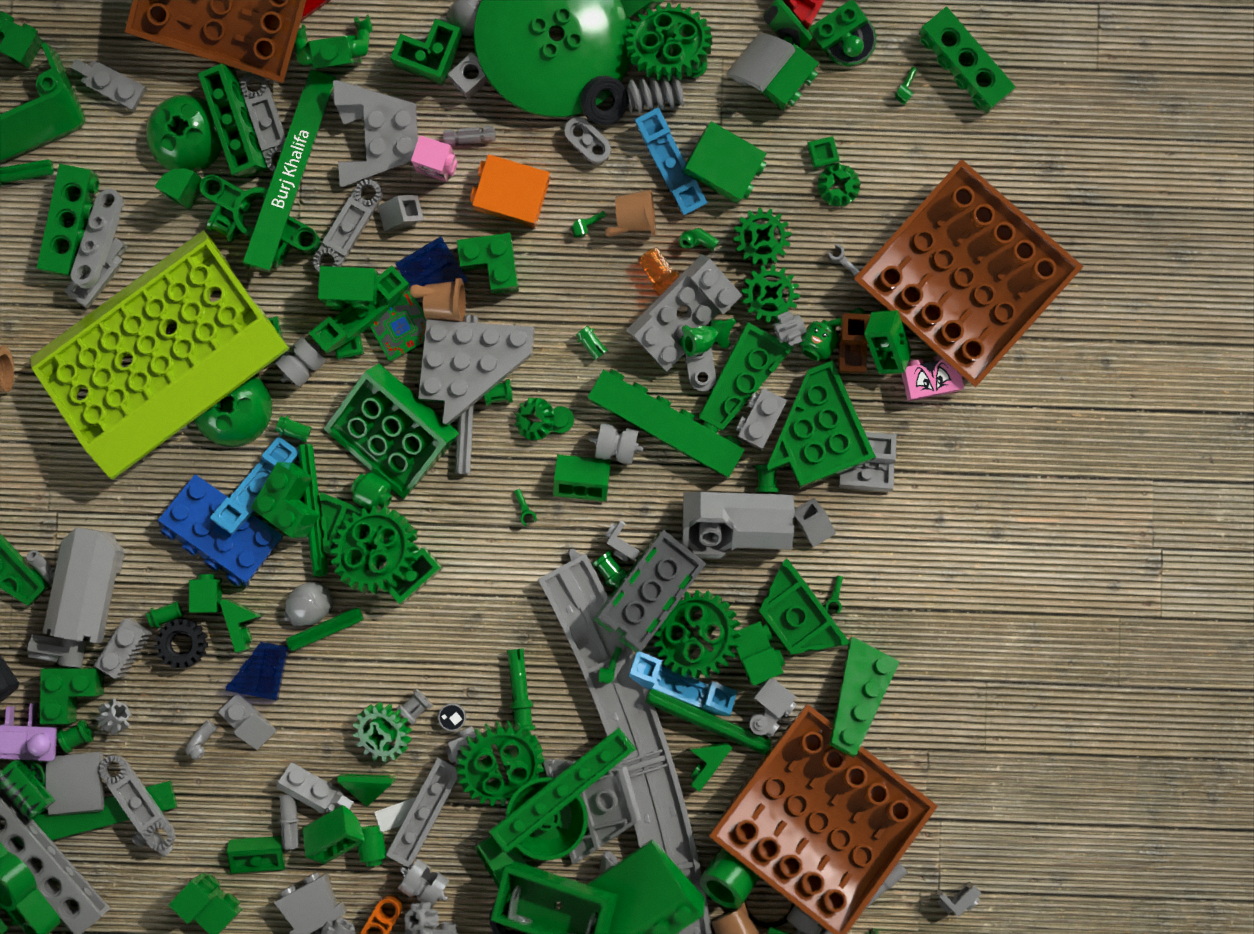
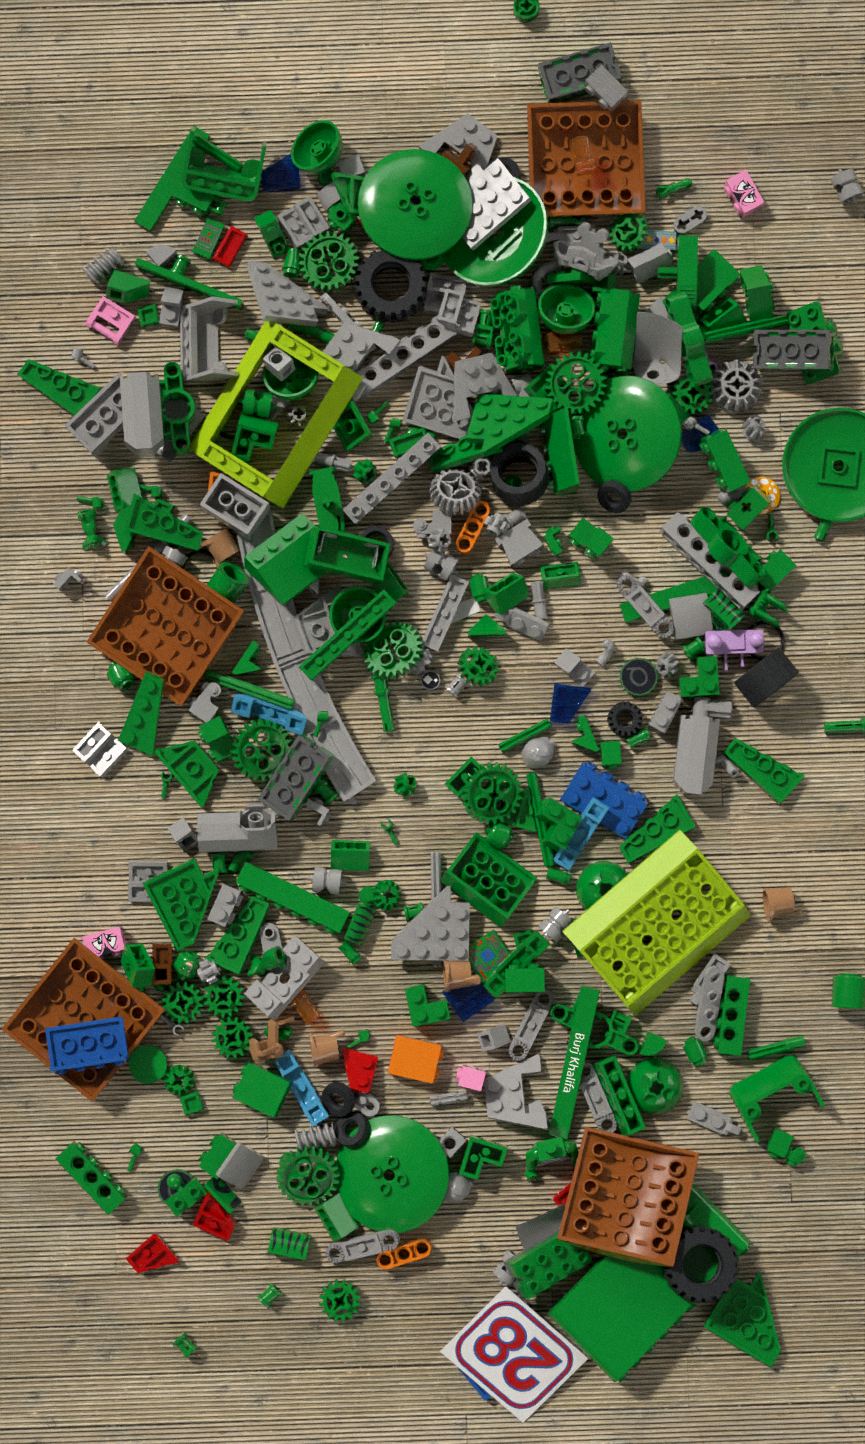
camera: 175 degrees left, 0 degrees up
none -> blue bracket [45,1016,129,1075]
none -> slope [73,722,128,778]
none -> green head [106,662,135,690]
none -> green tile [129,1045,168,1084]
none -> green gear [162,981,204,1023]
none -> green arm [228,851,254,872]
none -> medium nougat piece [249,1013,294,1063]
none -> black tyre [321,1082,355,1117]
none -> red wing [341,1048,378,1095]
none -> green brick [344,903,377,946]
none -> green gear [393,772,417,798]
none -> green bracket [543,526,563,557]
none -> black tile [619,658,658,696]
none -> green wing [619,794,696,864]
none -> green brick [682,1036,708,1066]

